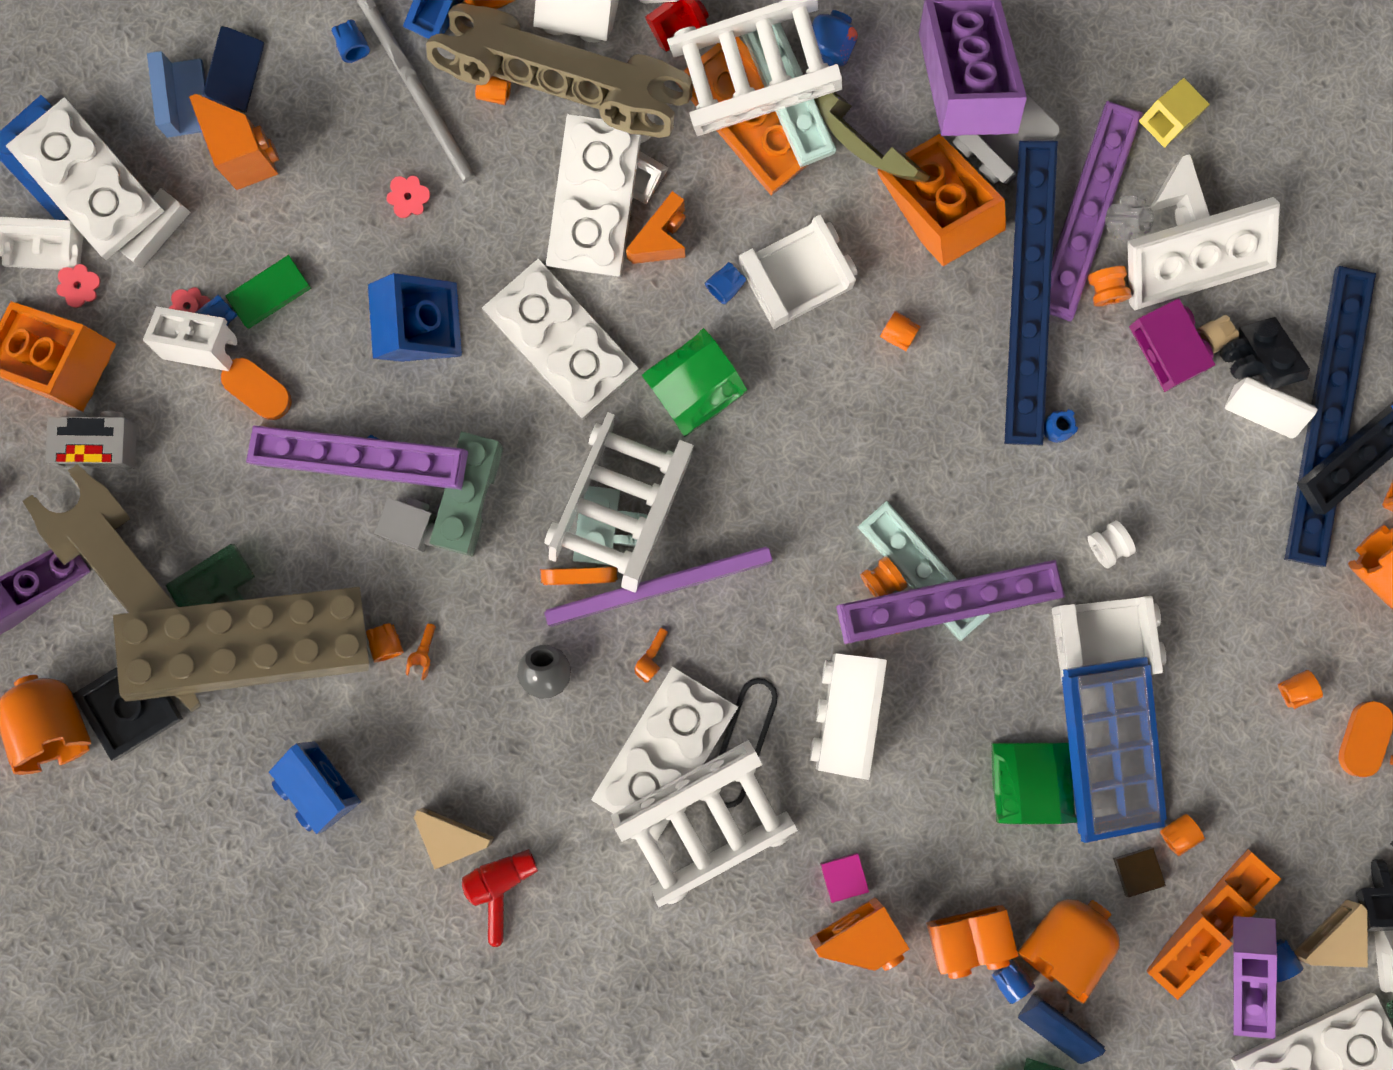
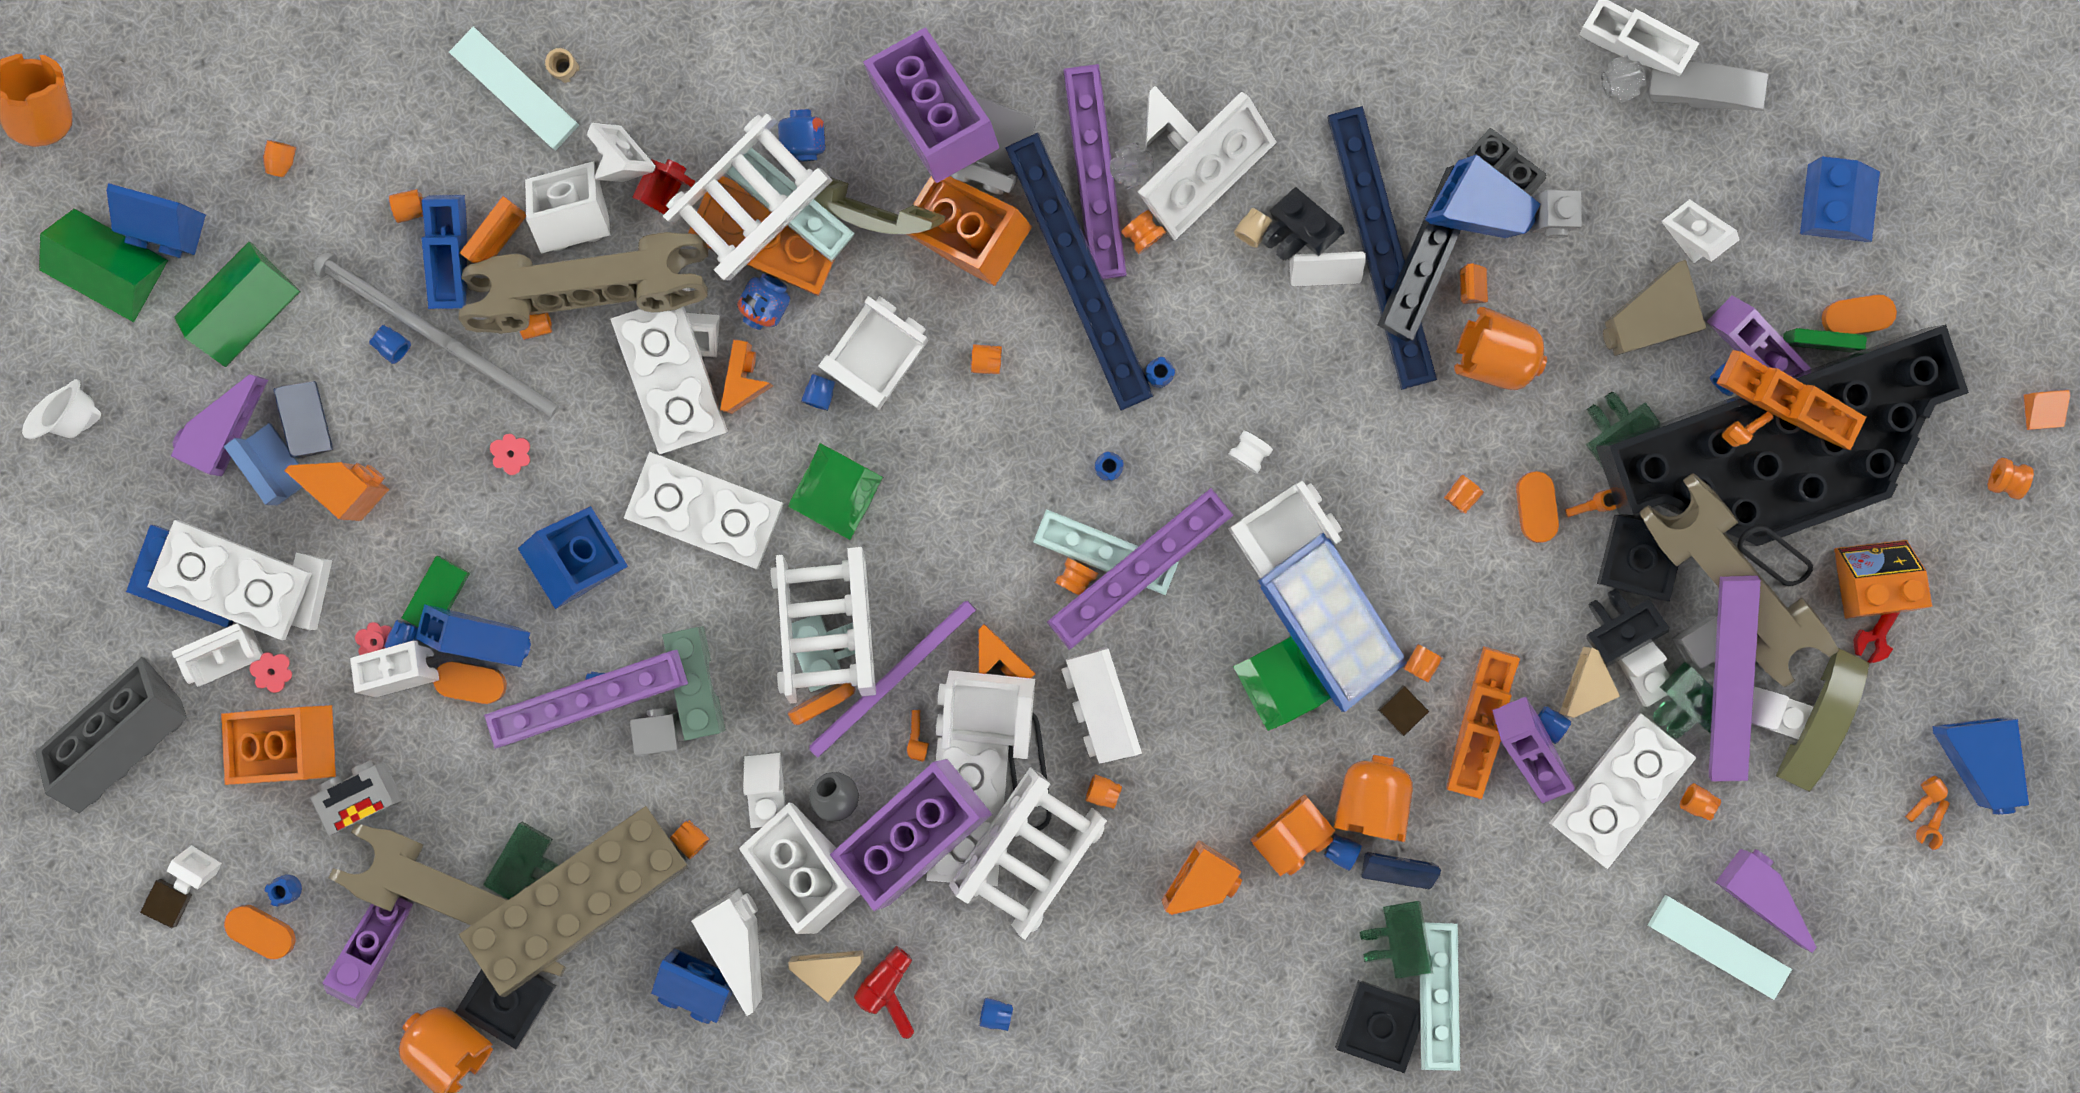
camera: 30 degrees left, 5 degrees up
orange hand [406,623,436,680] -> none
dark pink tile [820,853,869,903] -> none
magenta brick [1129,298,1215,392] -> none
light yellow brick [1139,78,1210,148] -> none
none -> medium lavender slope [171,374,268,476]
none -> blue slope [415,604,531,667]
none -> white slope [691,889,762,1016]
none -> blue head [737,274,790,330]
none -> white slope [739,803,861,934]
none -> white slope [743,752,786,828]
none -> medium lavender brick [830,759,993,911]
none -> white panel [936,670,1035,759]
none -> orange slope [979,623,1036,678]
none -> blue hose [979,998,1013,1031]
none -> orange hose [1085,774,1122,809]
none -> blue hose [1094,452,1124,481]

